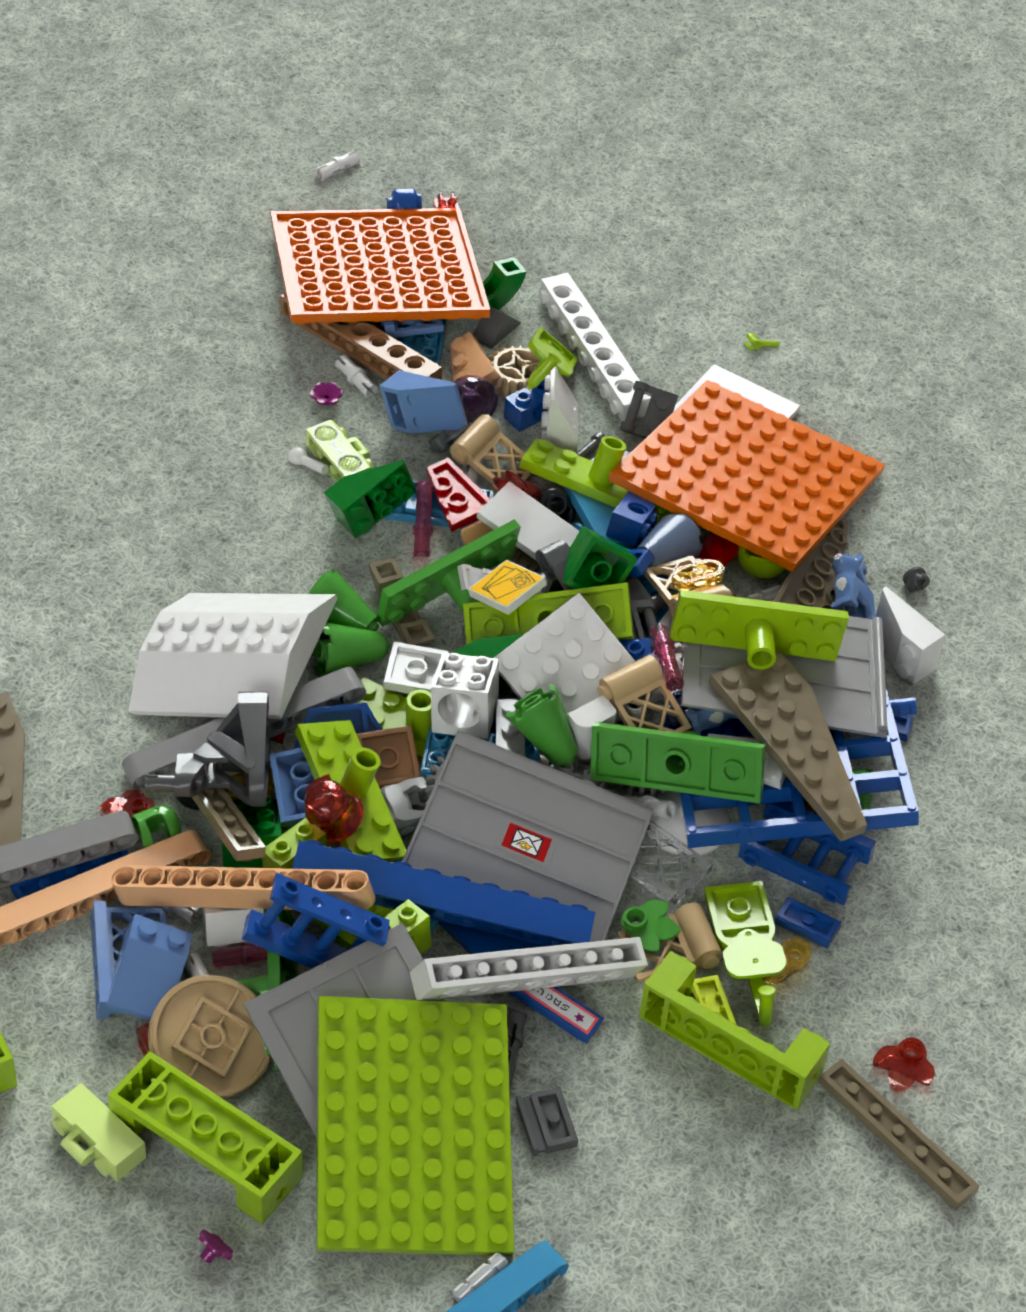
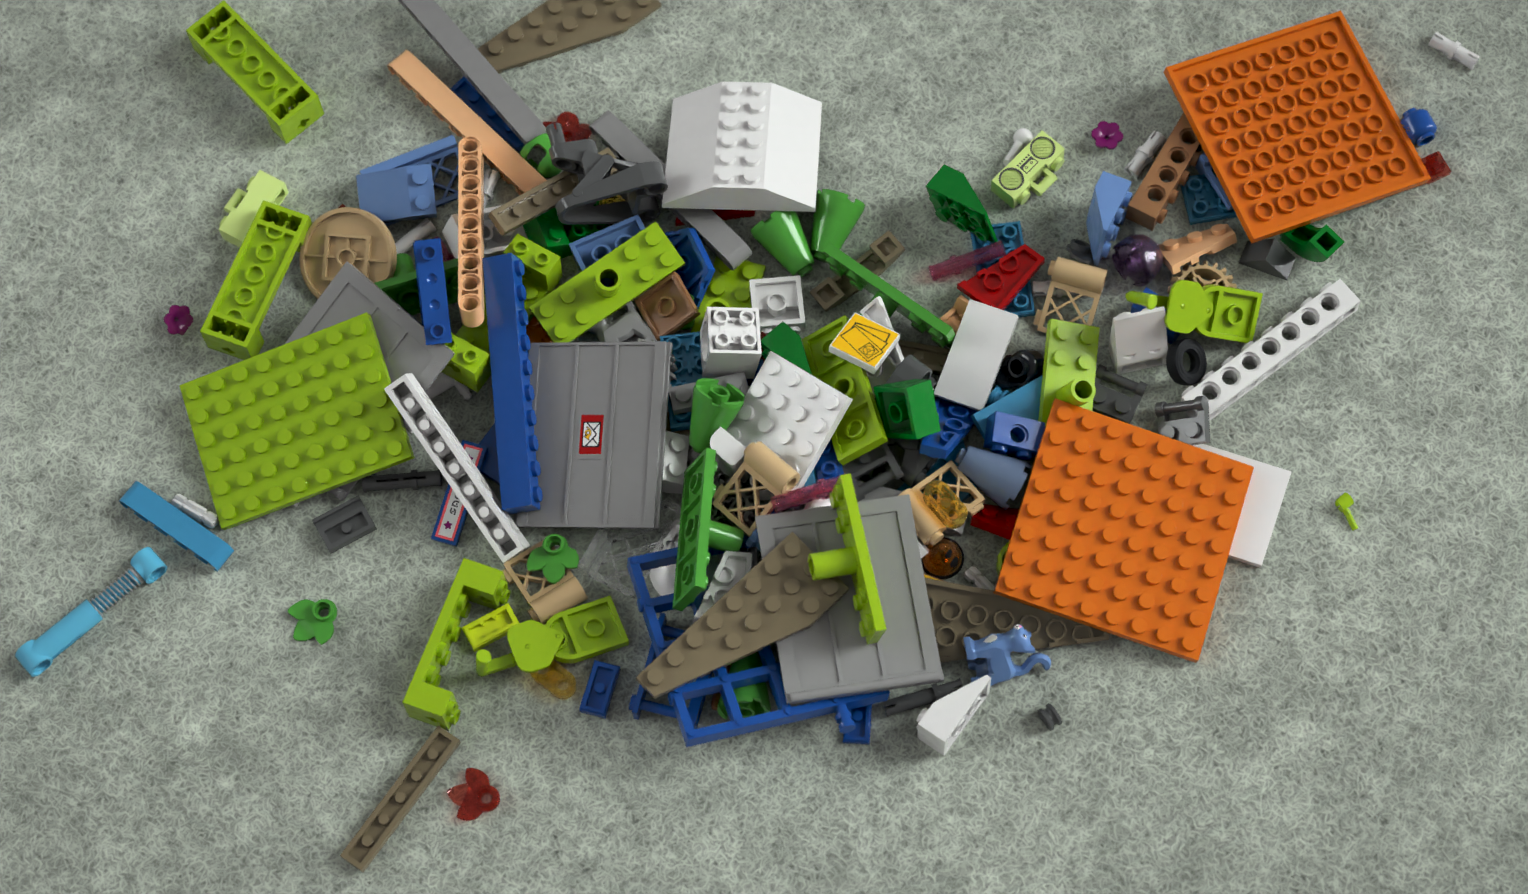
camera: 85 degrees right, 20 degrees up
clear red helmet [304,774,363,842] -> none
clear red plate [493,470,541,501] -> none
none -> bright green plate [288,599,338,645]
none -> black tyre [1166,338,1207,385]

